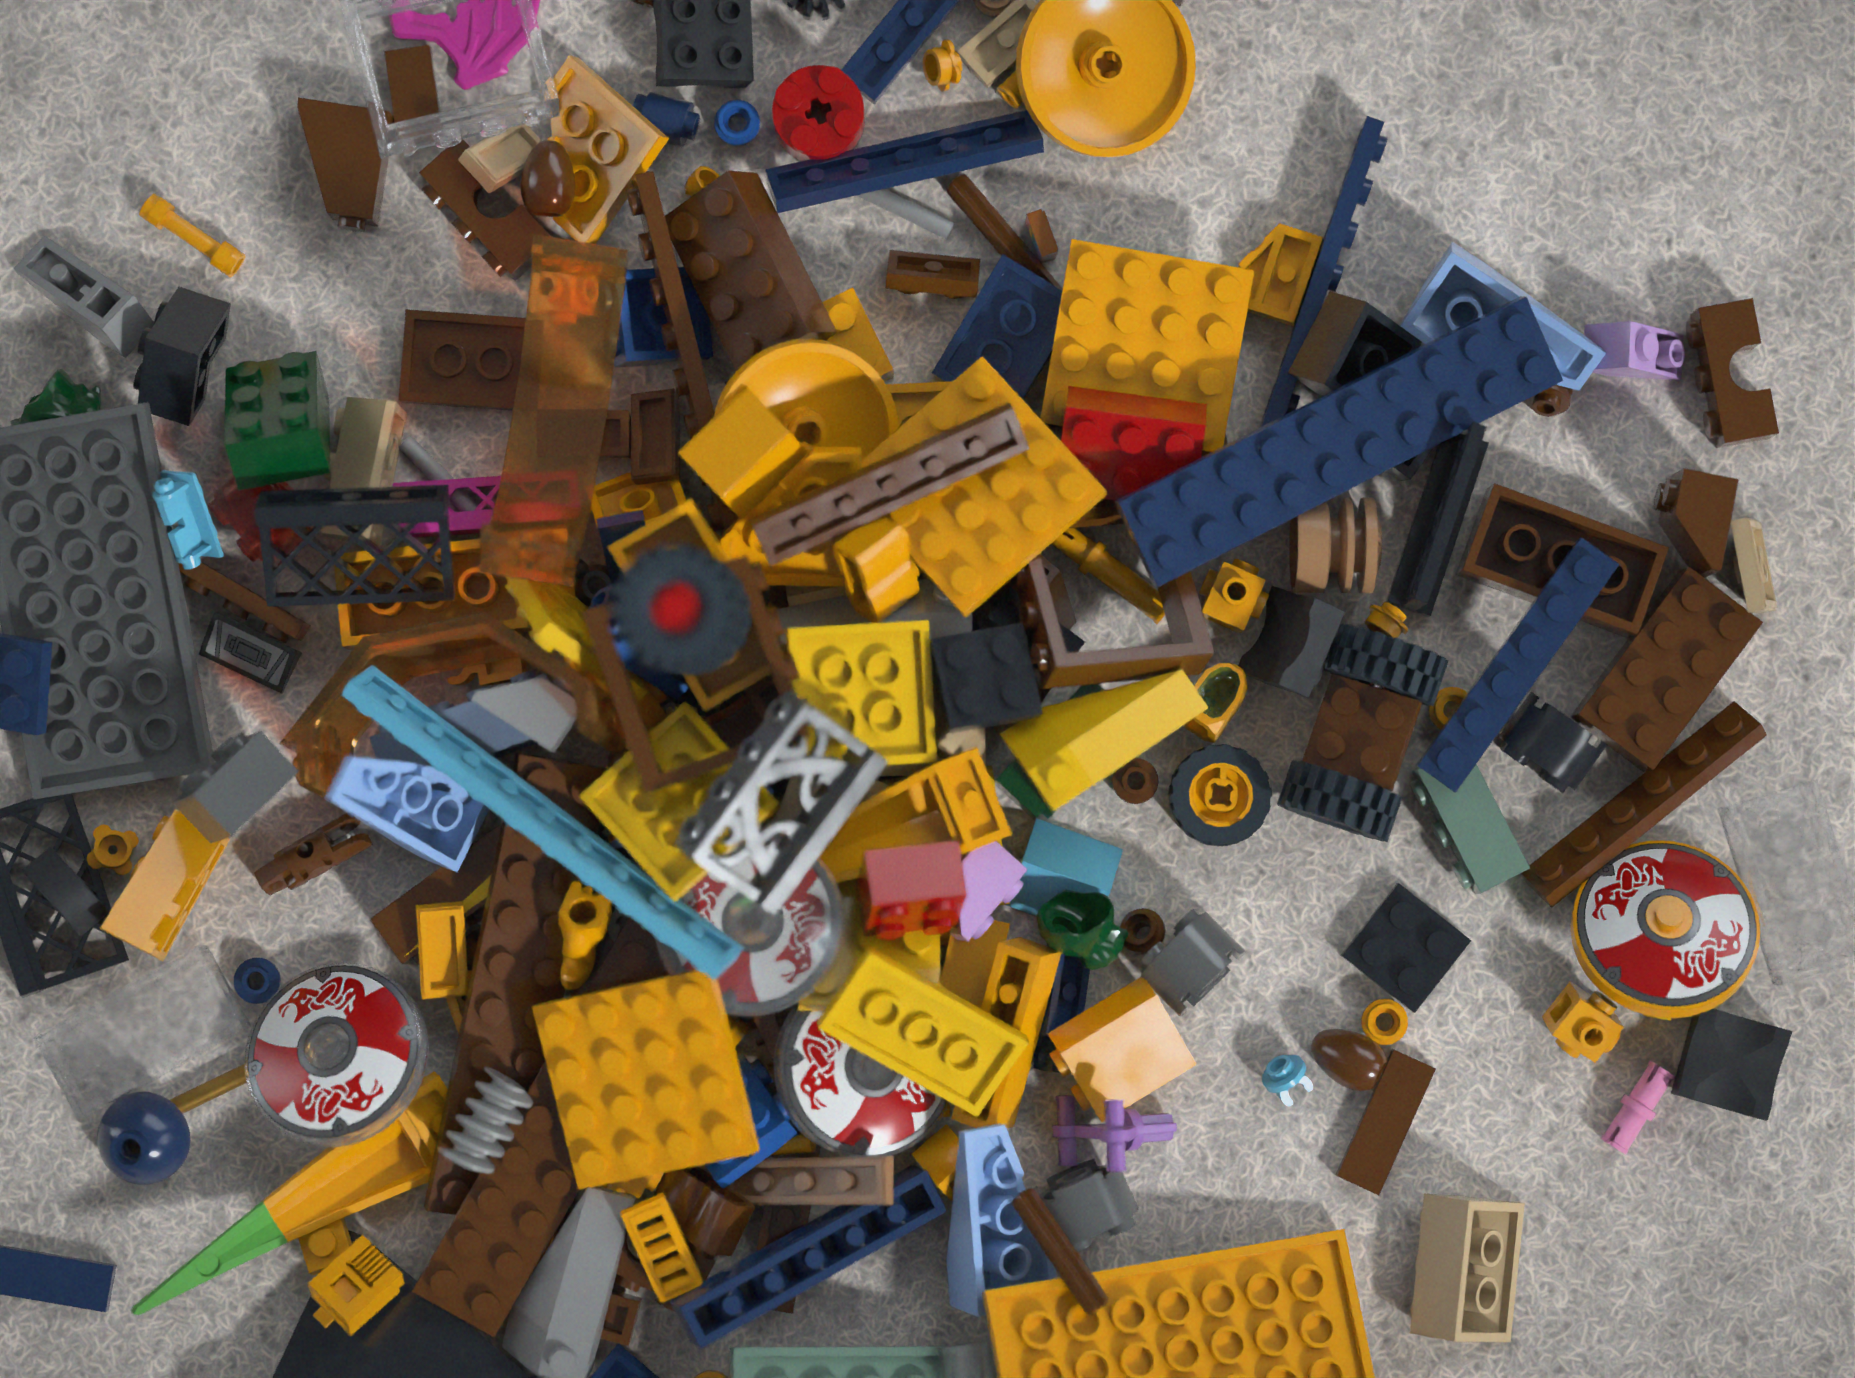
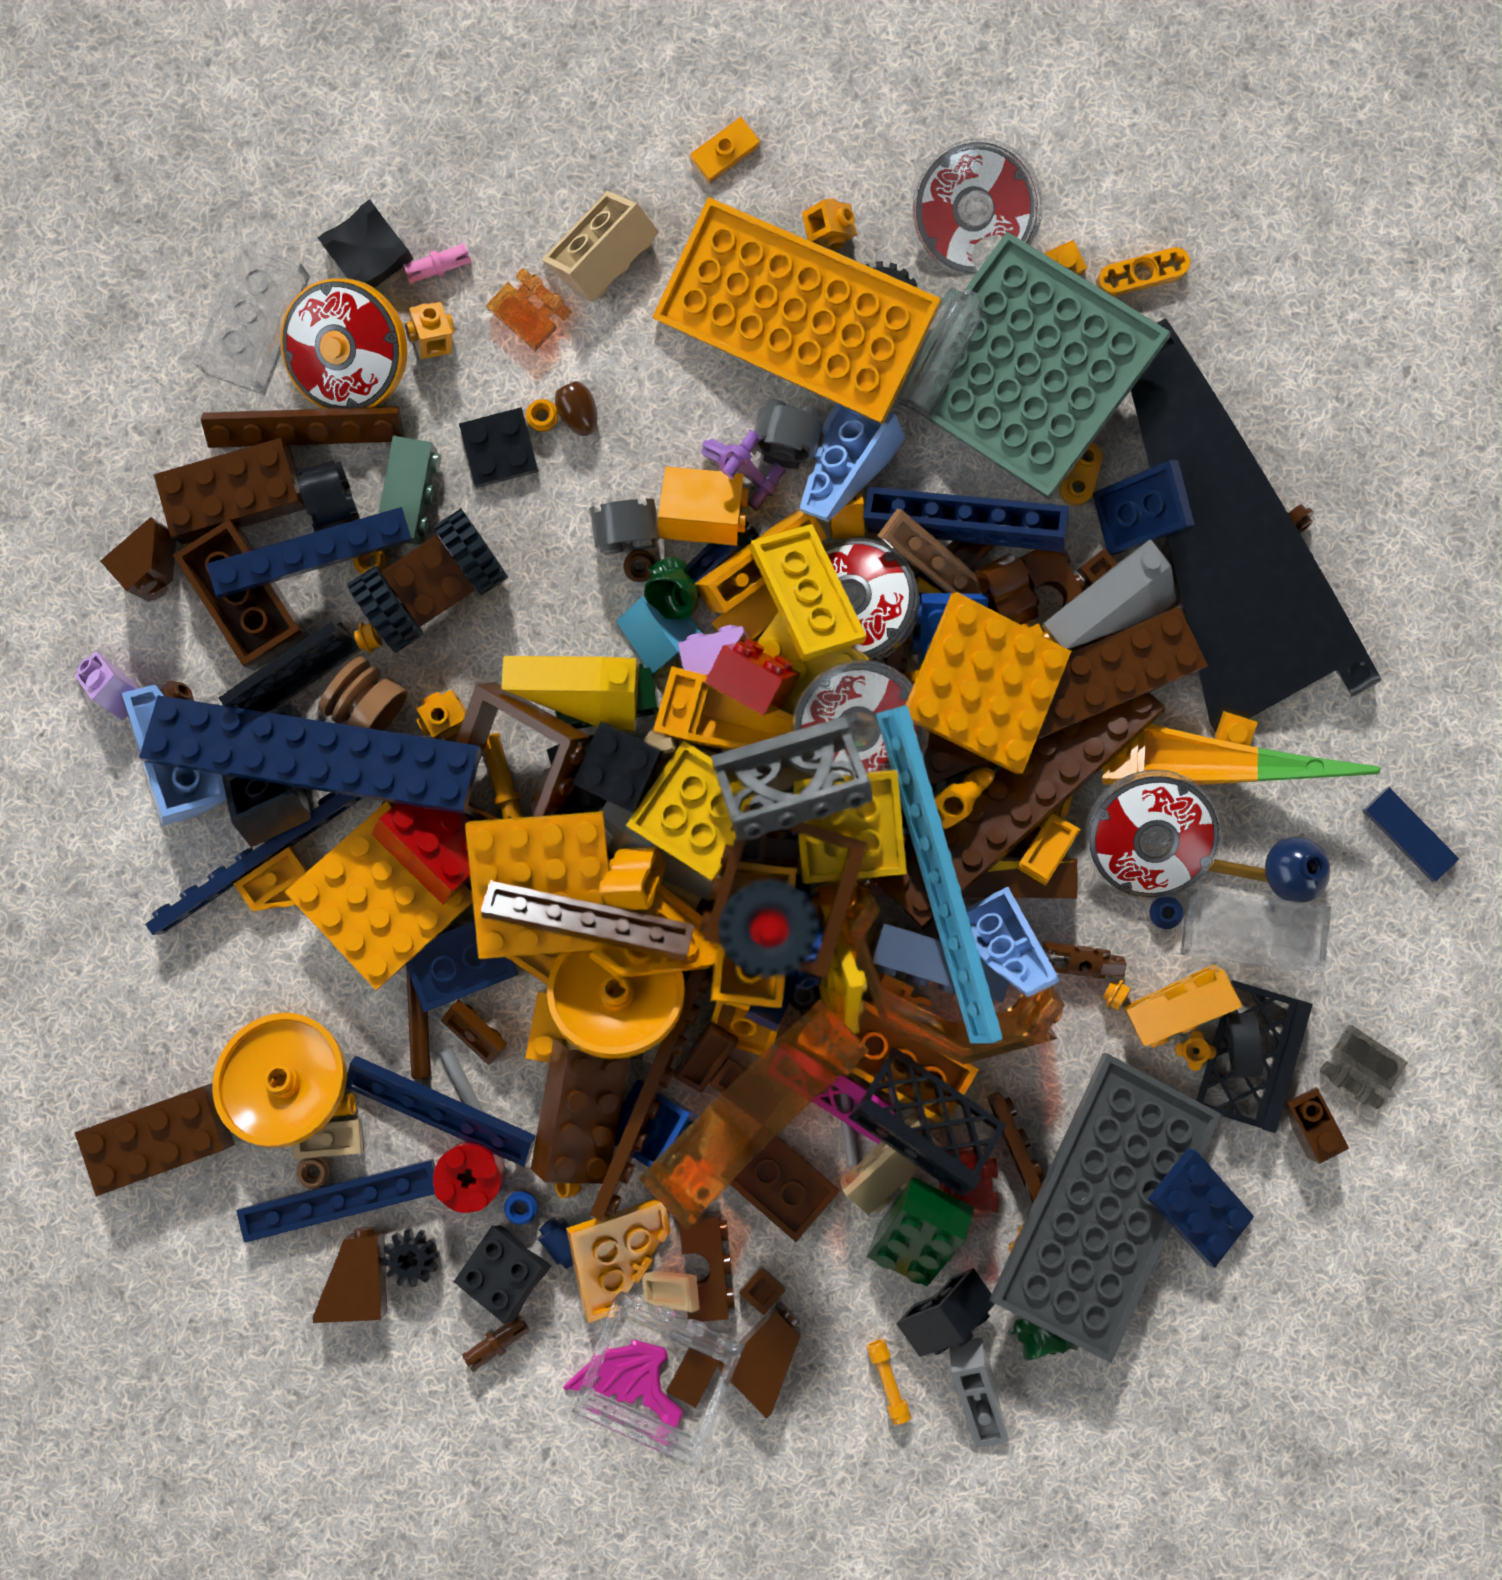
camera: 135 degrees left, 0 degrees up
medium azure hinge [152,470,224,569] -> none
dark grey brick [172,730,299,843] -> none
slope [199,612,302,694] -> none
light orange piece [308,1235,404,1336] -> none
light grey piece [437,1067,533,1174] -> none
light grey slope [471,676,585,753] -> none
reddish brown animal [520,140,576,217] -> none
light orange slope [620,1193,703,1302] -> none
light orange slope [678,387,808,520] -> none
light orange plate [922,39,962,91] -> none
reddish brown axle [1012,1187,1109,1315] -> none
dark orange tile [1025,209,1058,264] -> none
reddish brown plate [1112,758,1159,804] -> none
black wheel [1168,744,1272,847] -> none
rock [1183,663,1248,743] -> none
black brick [1238,586,1345,698] -> none
medium azure plate [1262,1055,1313,1106] -> none
reddish brown tile [1335,1049,1436,1195] -> none
reddish brown arch [1686,298,1779,448] -> none
tan plate [1731,518,1778,614] -> none
none -> clear orange plate [486,268,572,352]
none -> reddish brown plate [739,1265,786,1315]
none -> light orange plate [1102,979,1131,1011]

